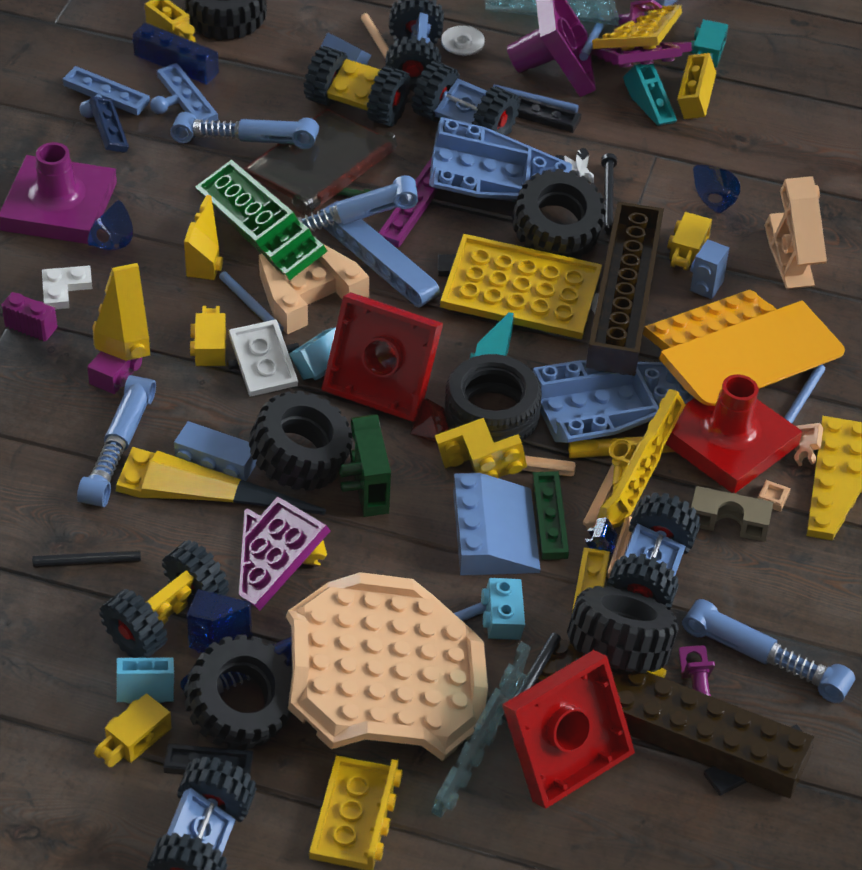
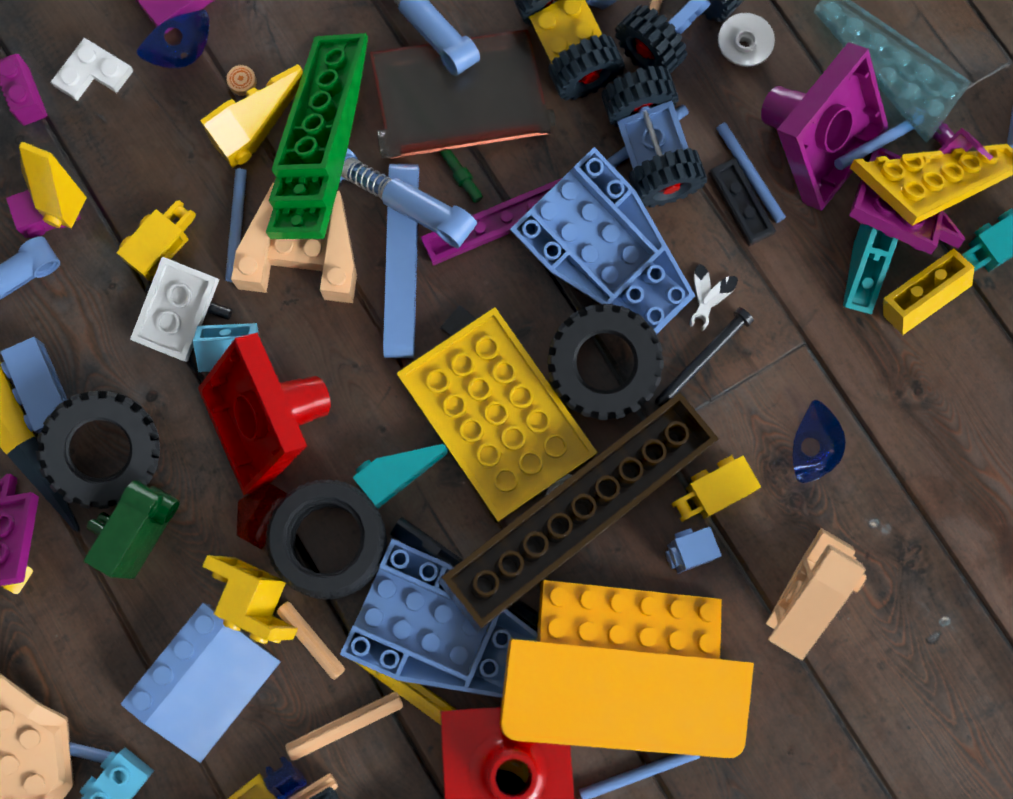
camera: 40 degrees right, 30 degrees up
dark green plate [532,471,569,560] -> none
yellow piece [597,389,686,529] -> none
none -> light nougat tile [227,65,257,96]

